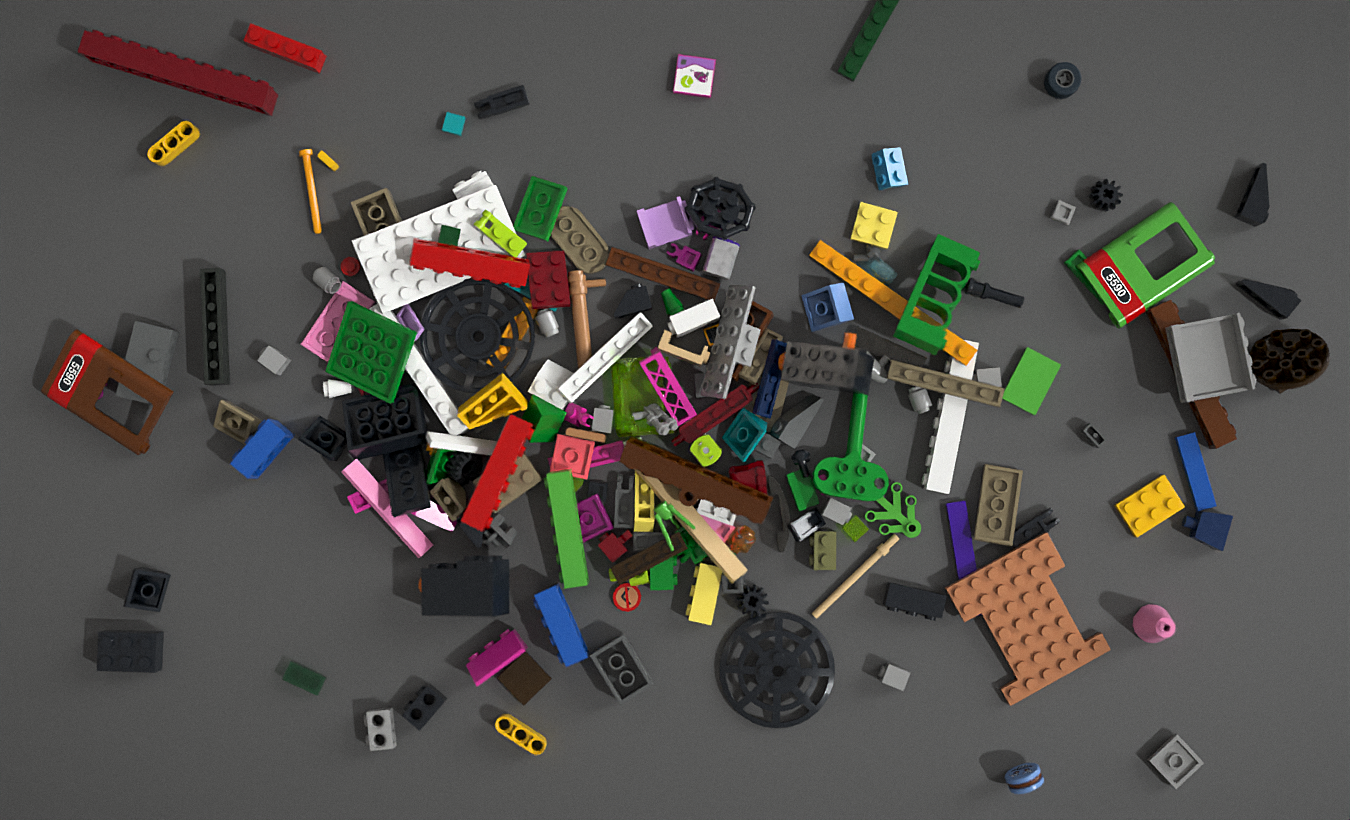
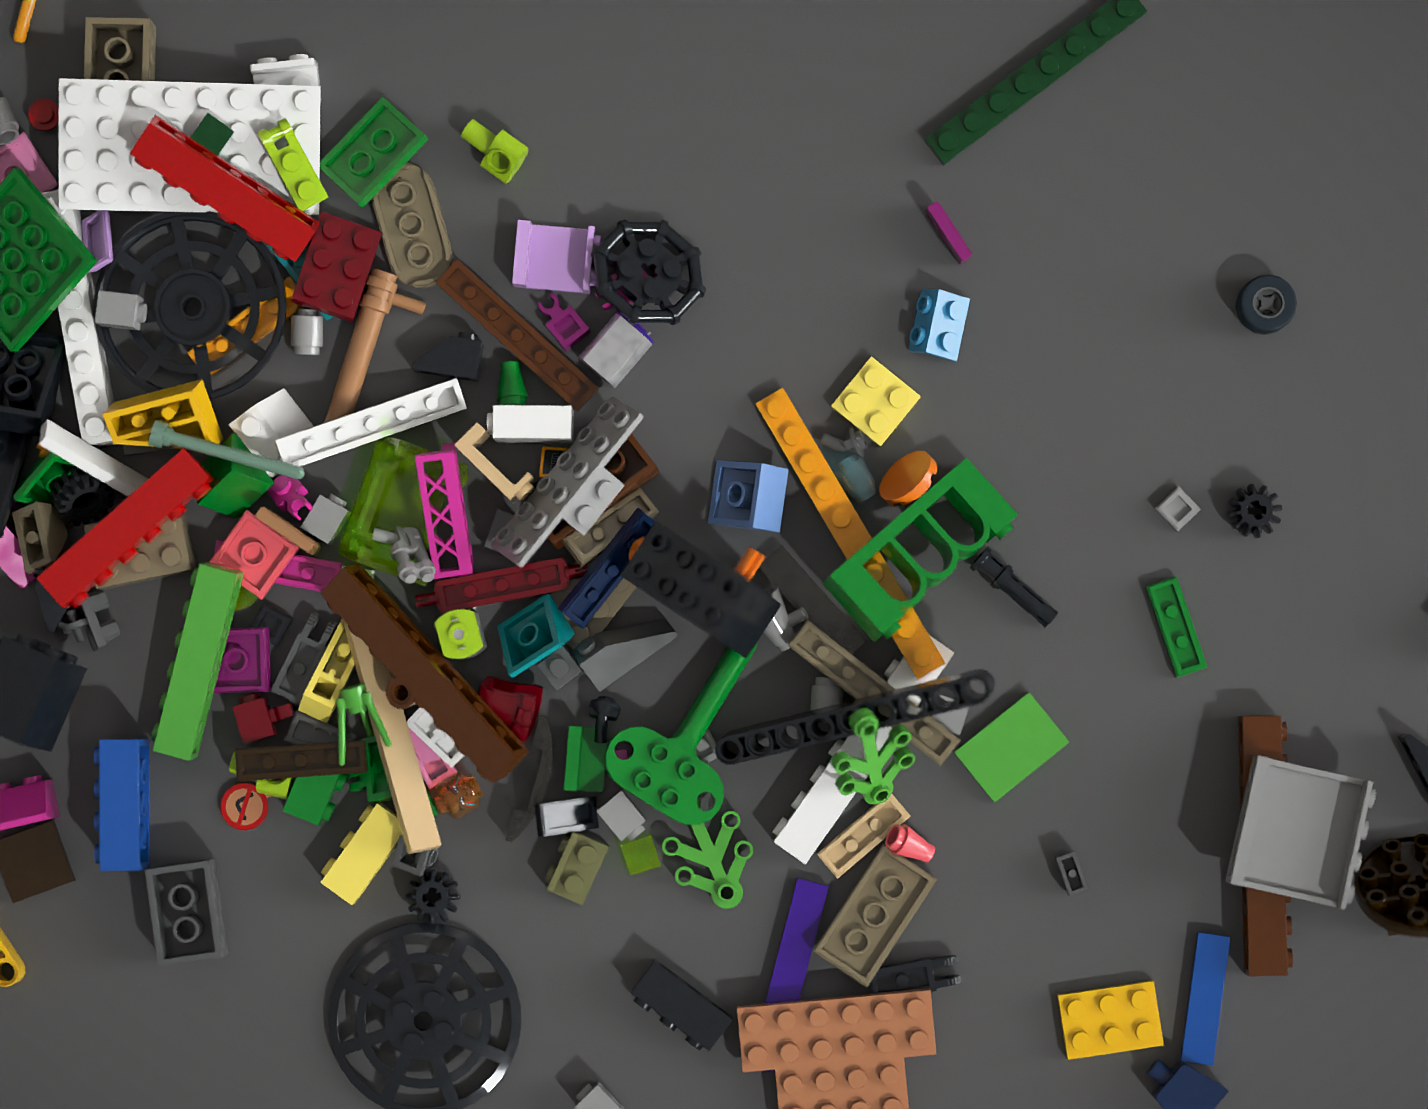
camera: 30 degrees right, 0 degrees up
tile [673,54,716,98] -> none
tan bar [811,534,899,619] -> none
bright green piece [1076,202,1215,329] -> none
none -> light grey brick [95,290,147,331]
none -> sand green piece [149,420,304,479]
none -> lime piece [461,119,528,184]
none -> black beam [715,669,995,765]
none -> tan tile [816,794,911,879]
none -> bright green plant [830,708,915,805]
none -> orange tile [879,451,937,507]
none -> coral cone [885,824,935,863]
none -> magenta tile [925,201,972,265]

